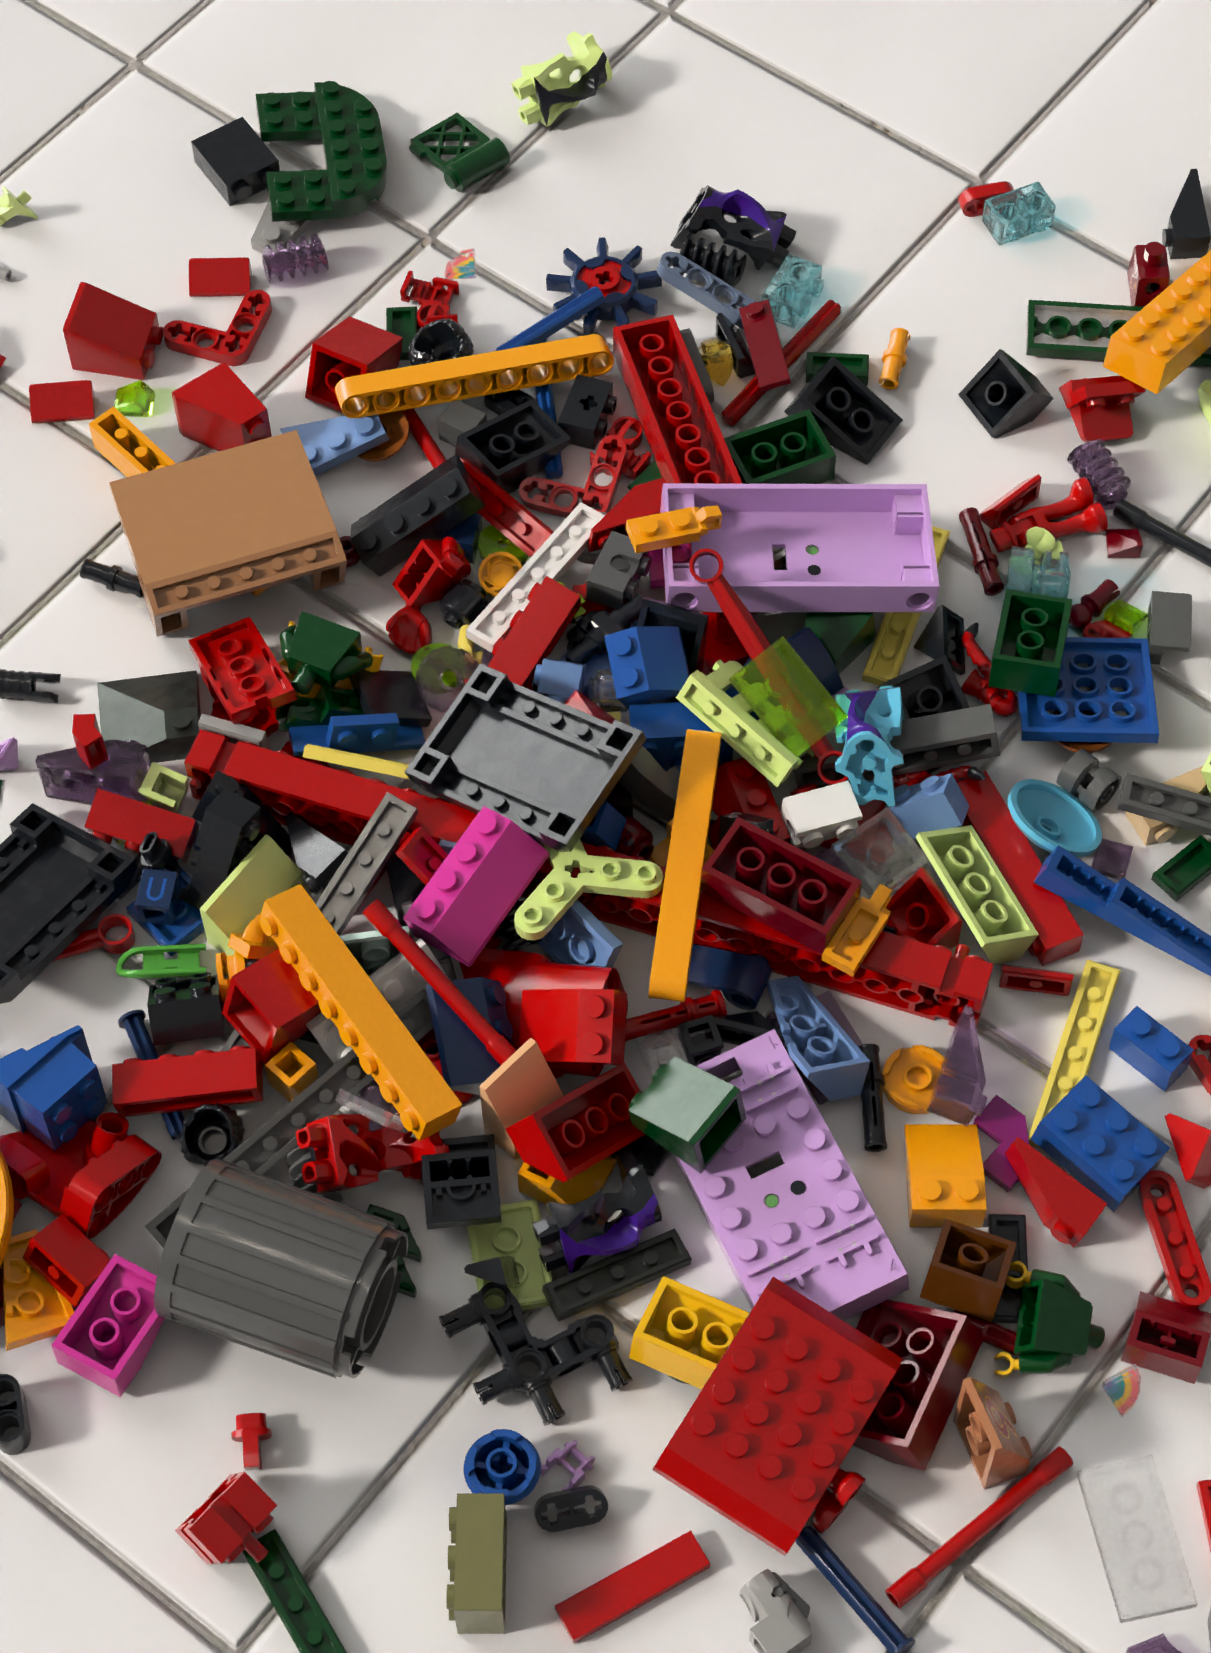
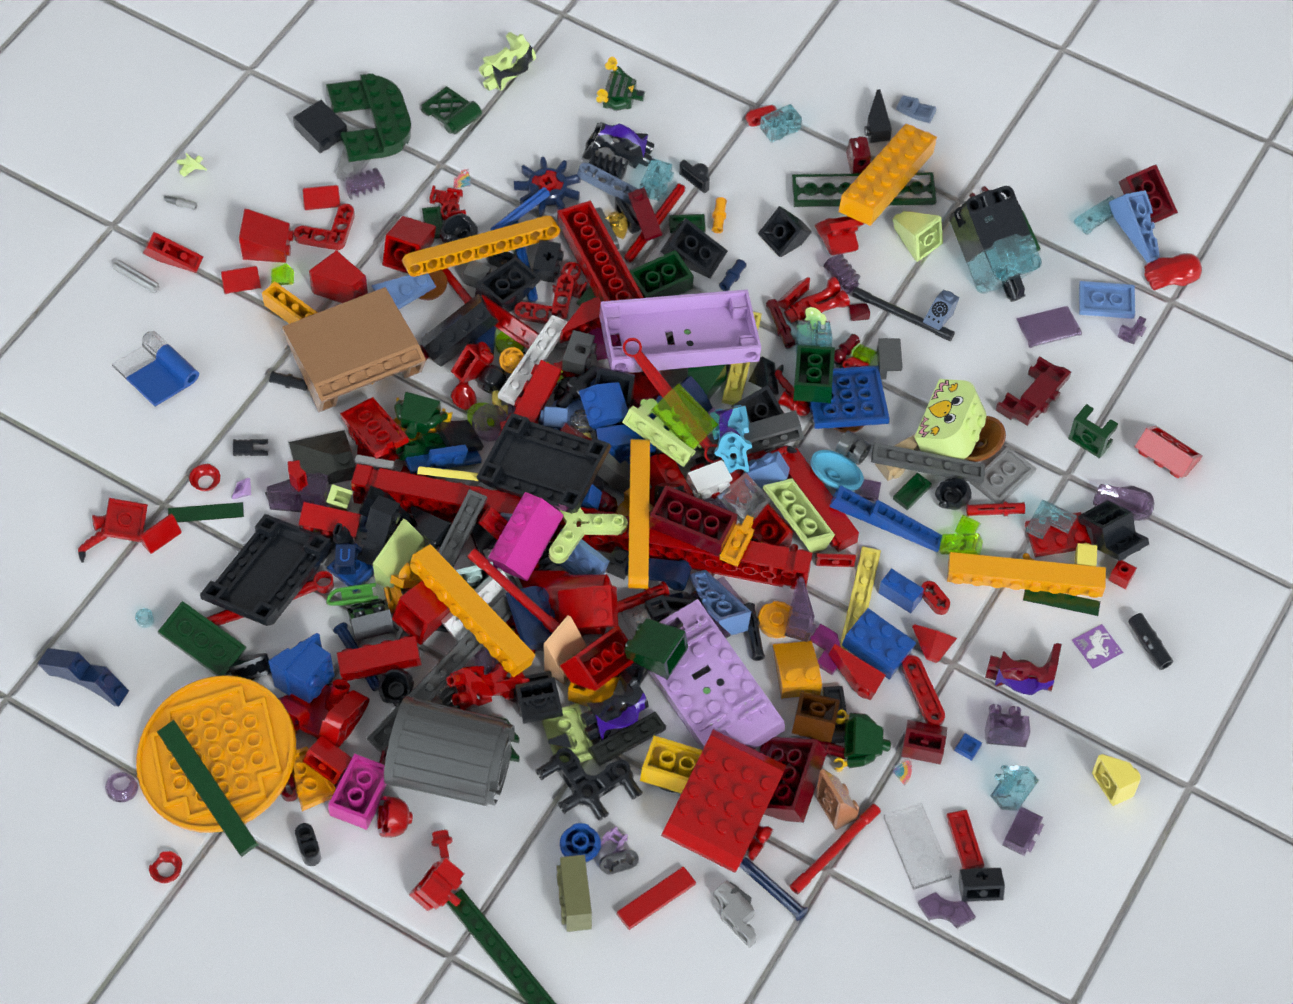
camera: 10 degrees left, 0 degrees up
light orange brick [265,1042,319,1102] -> none
clear tile [335,1088,409,1133] -> none
light orange hinge [626,505,722,554] -> none
none -> red cylinder [377,796,413,838]
none -> torso [596,56,645,111]
none -> black brick [607,546,629,580]
none -> black tile [679,160,710,193]
none -> dark blue pin [719,259,747,291]

